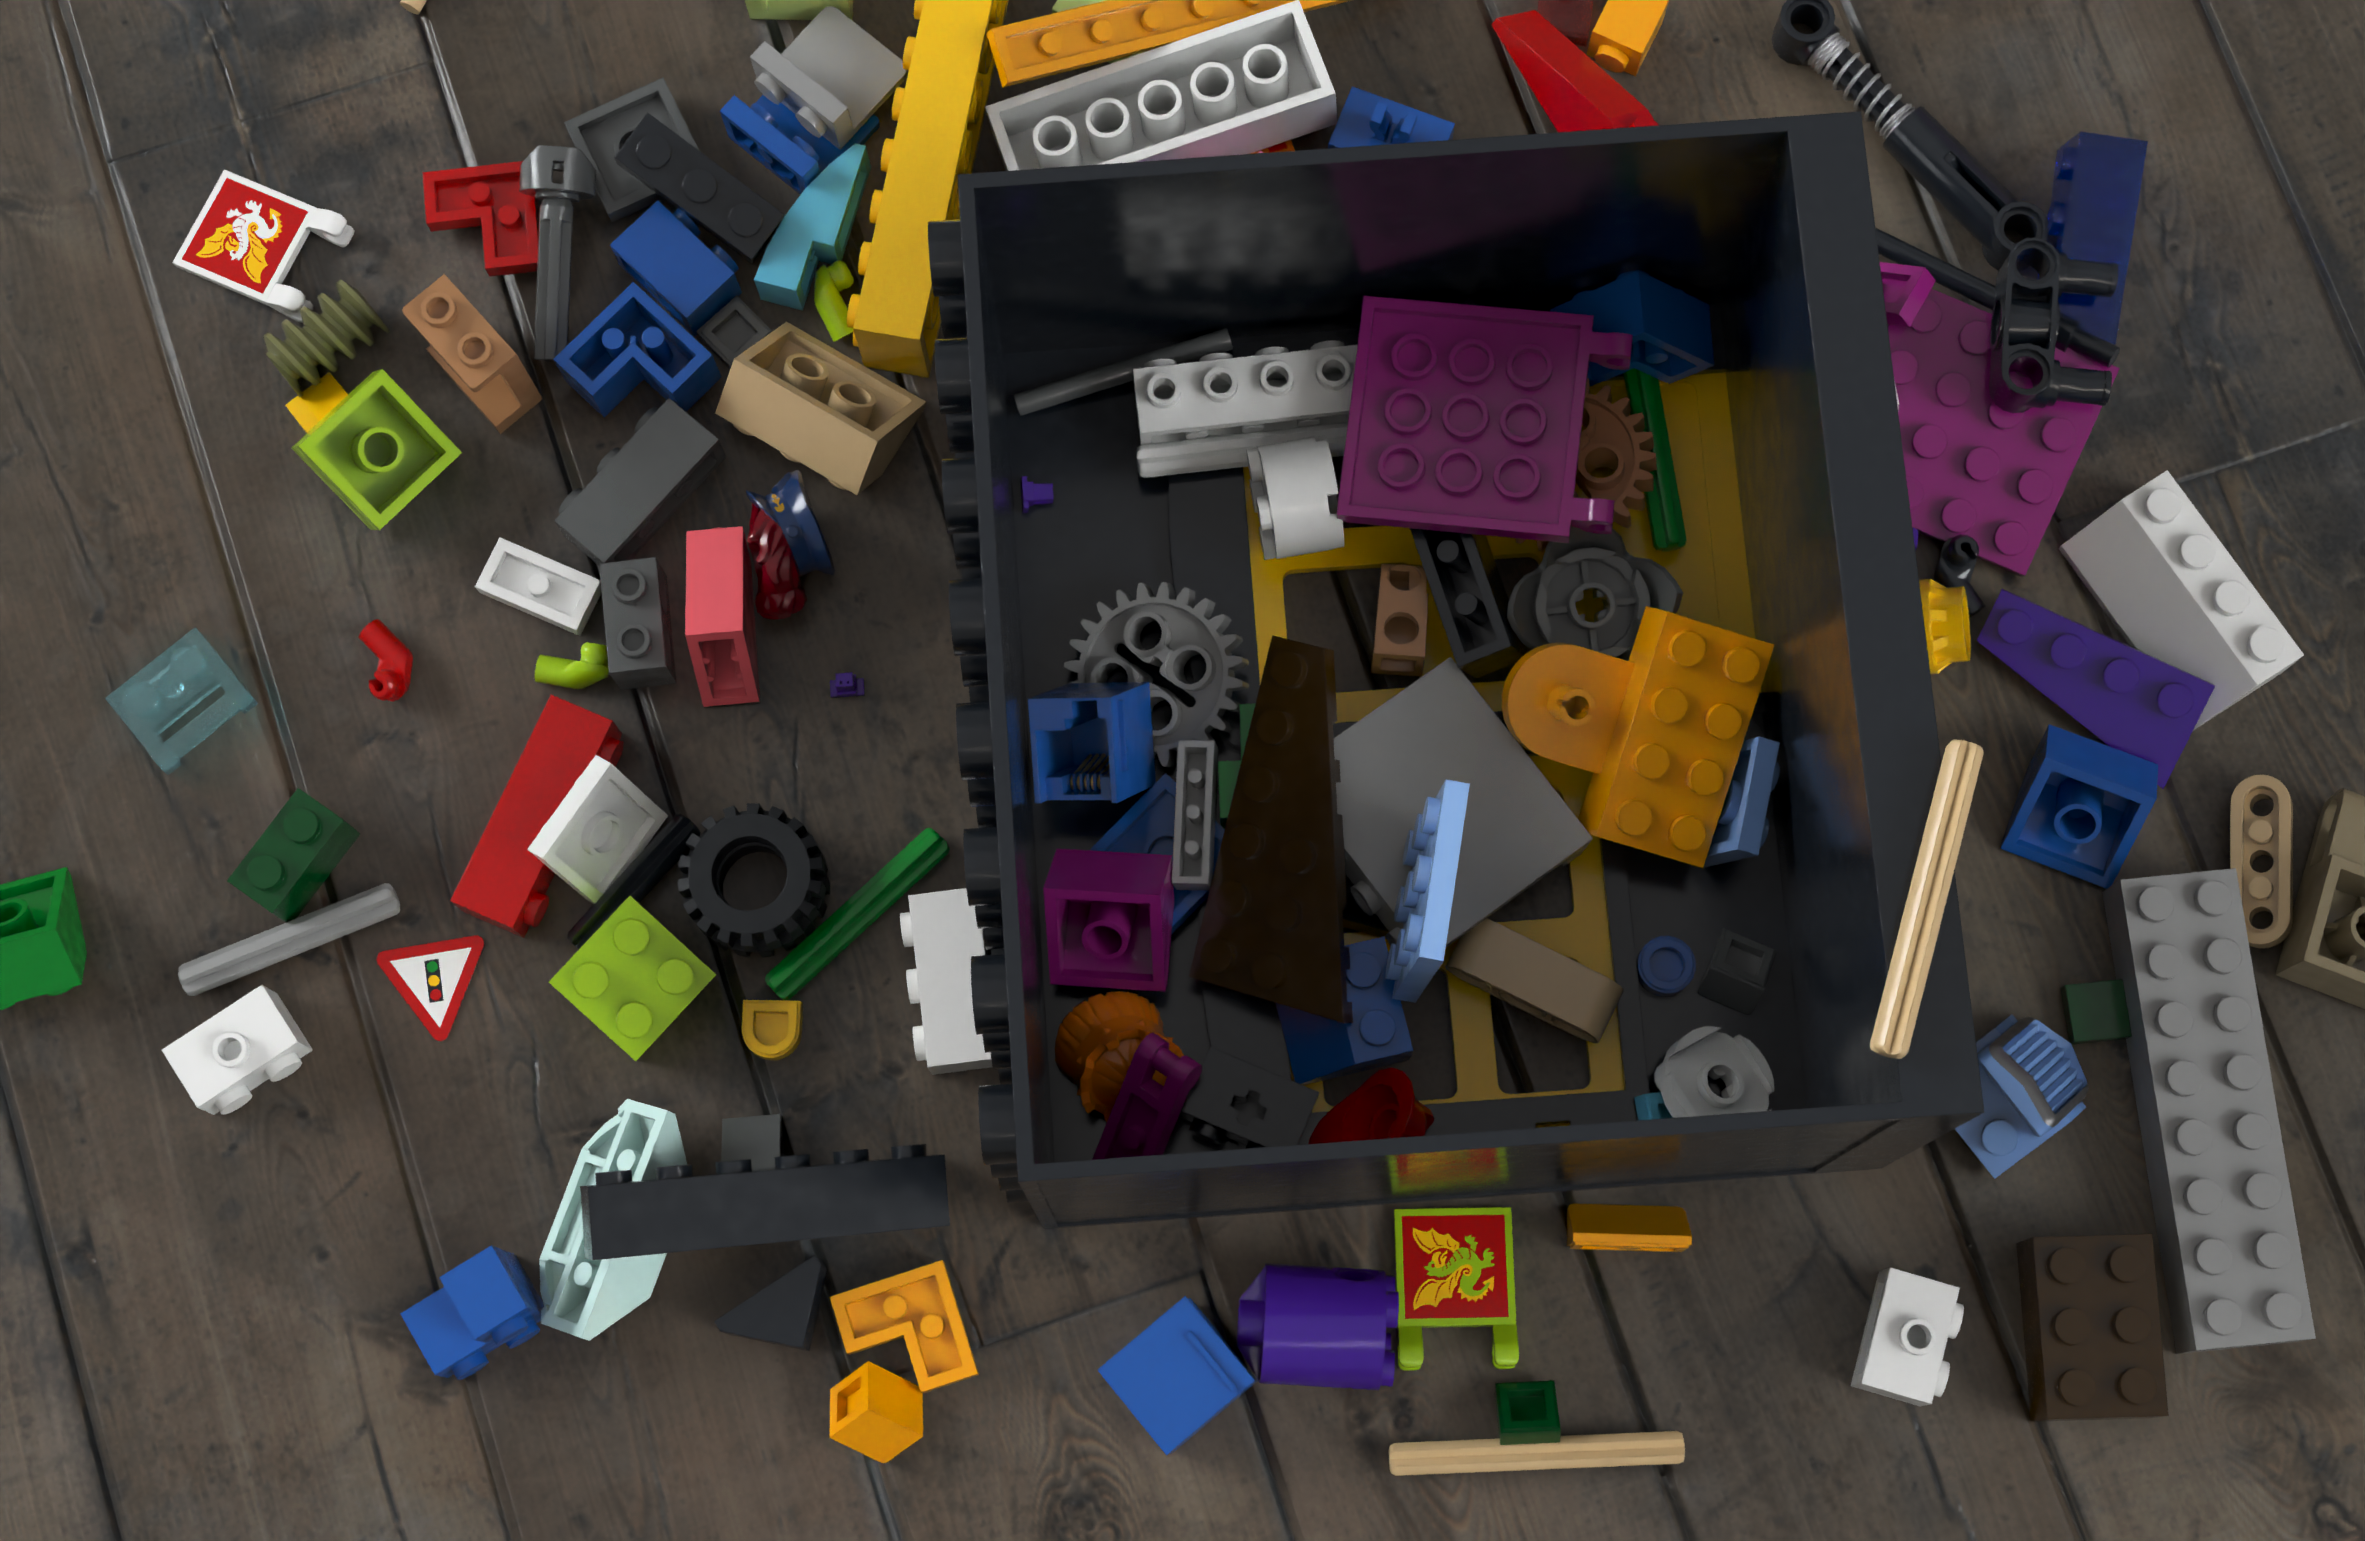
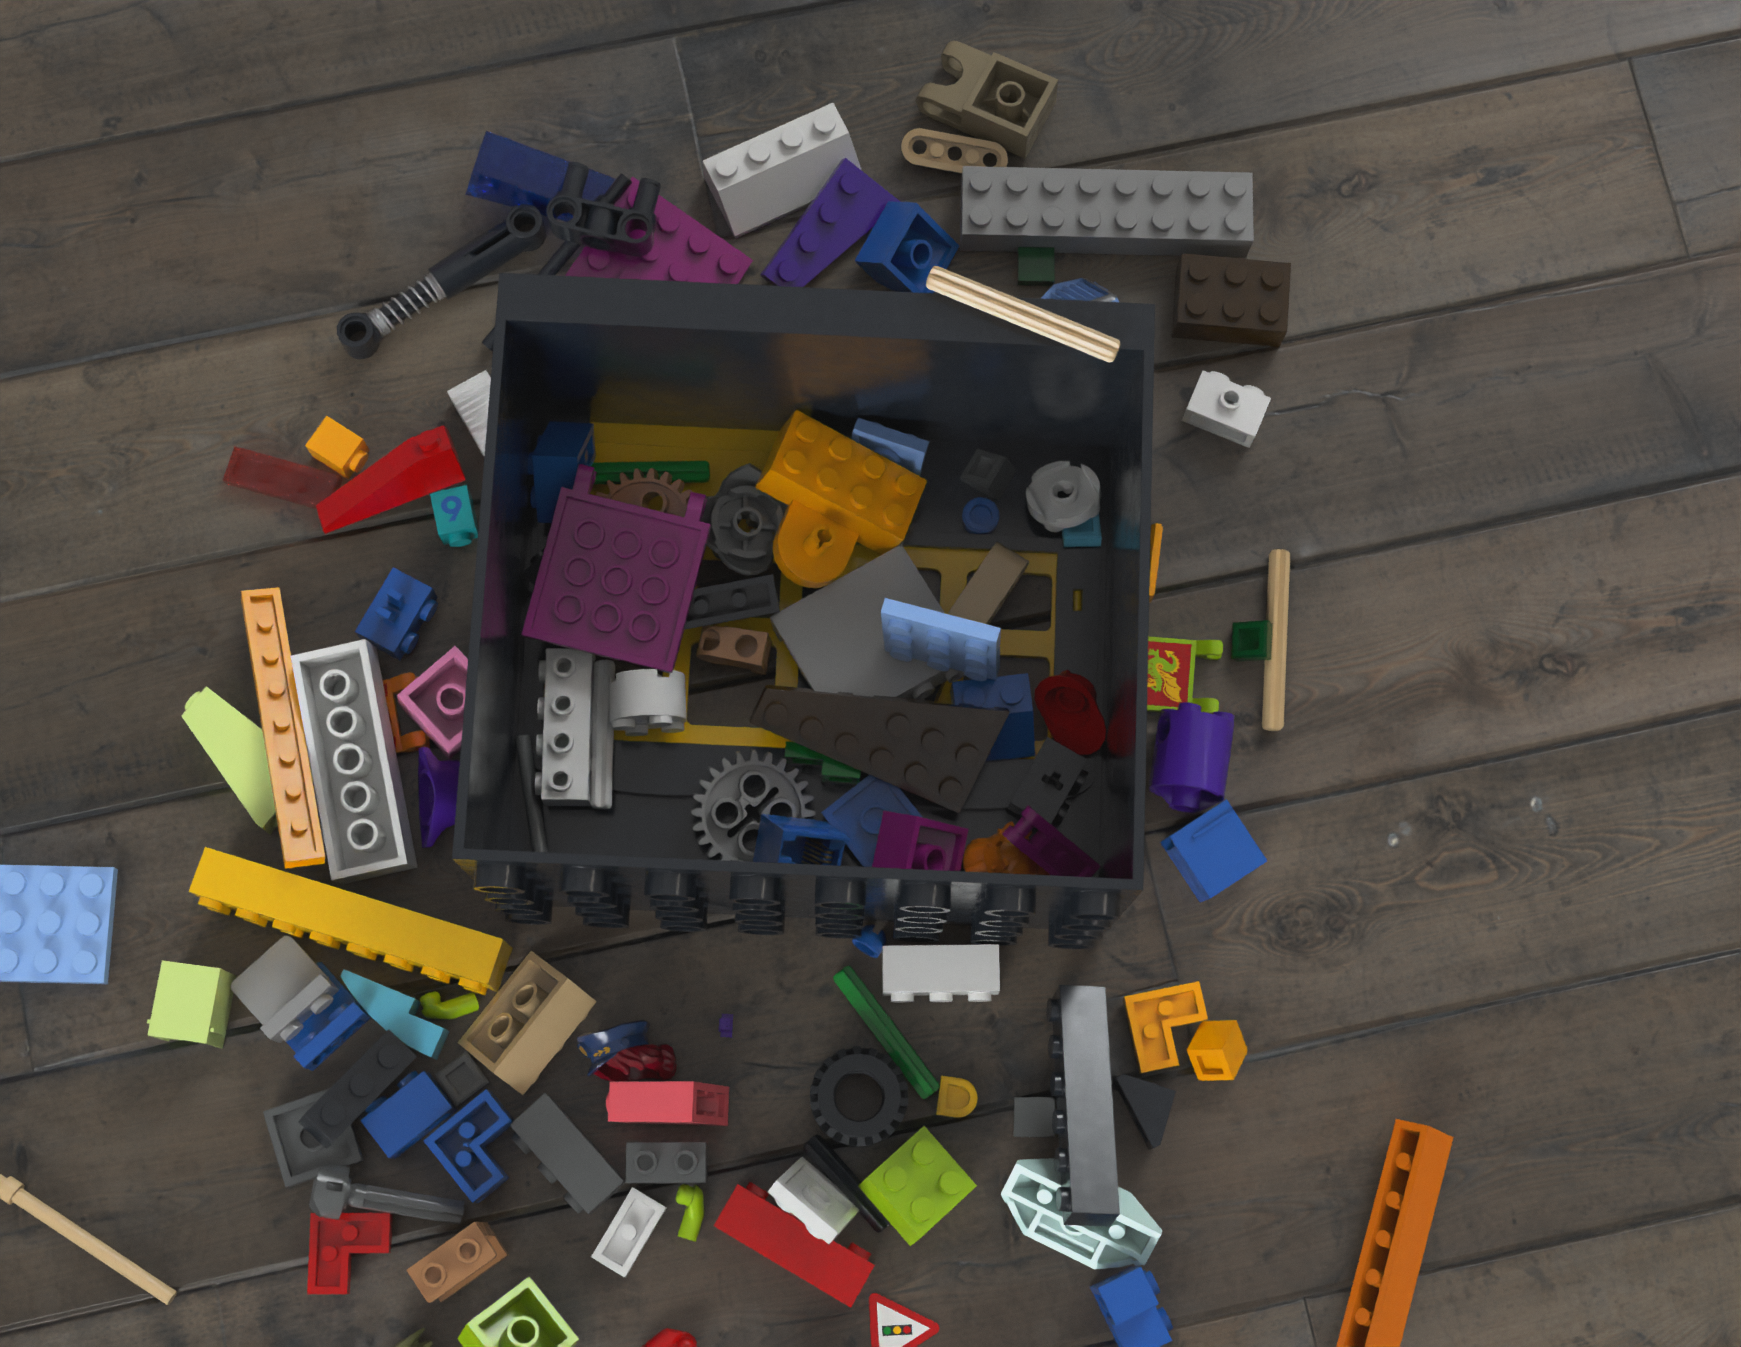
camera: 90 degrees left, 0 degrees up
light grey piece [1172,740,1218,891] -> none

